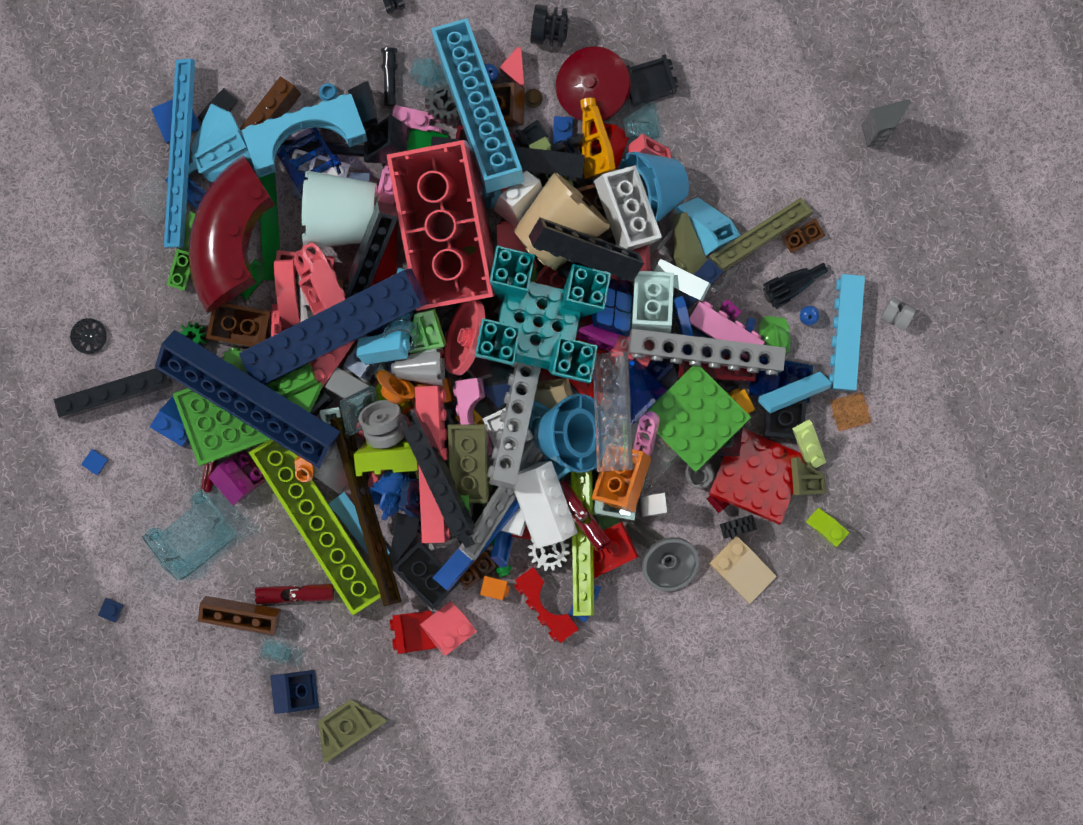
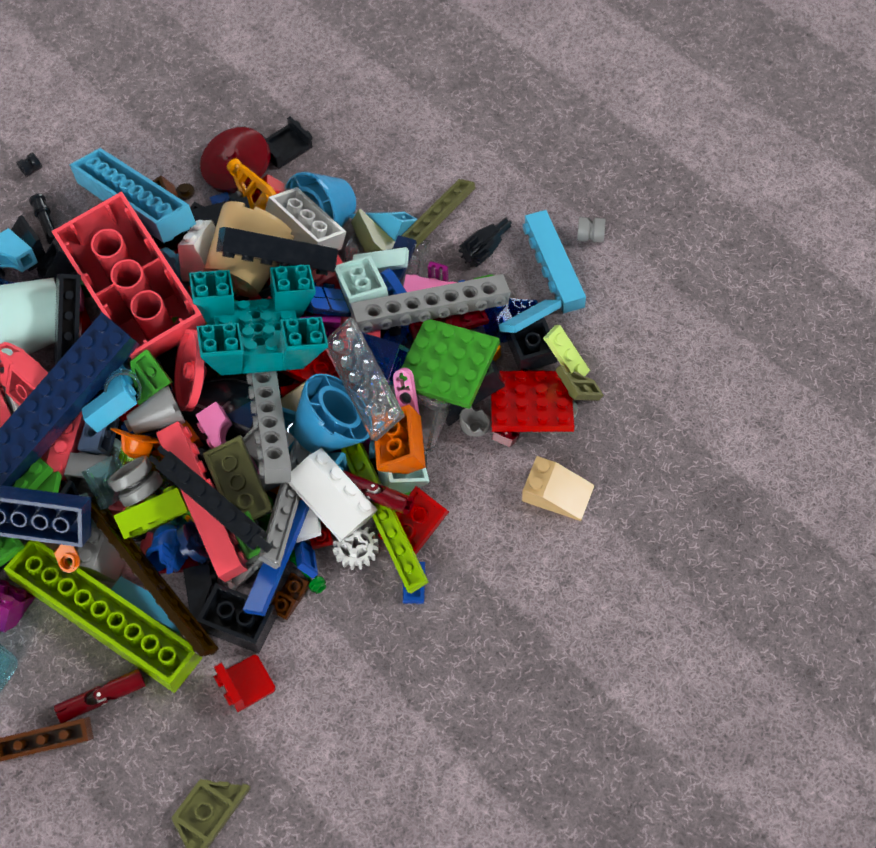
camera: 25 degrees left, 25 degrees down
clear light blue brick [260,638,291,664] -> none
dark blue slope [270,670,319,714] -> none
clear light blue brick [409,57,440,87] -> none
coral slope [420,601,477,655] -> none
orange brick [480,576,510,600] -> none
coral slope [500,47,524,88] -> none
red arch [514,567,579,643] -> none
black wheel [530,4,569,48] -> none
clear light blue wing [623,101,659,139] -> none
clear smoke hinge [625,517,664,549] -> none
white slope [639,493,667,517] -> none
dark grey dish [642,537,699,591] -> none
black tyre [719,515,757,539] -> none
reddish brown slope [782,219,826,253] -> none
blue piece [800,306,819,326] -> none
lime slope [806,508,849,548] -> none
clear orange piece [830,392,871,431] -> none
dark grey slope [861,99,911,148] -> none

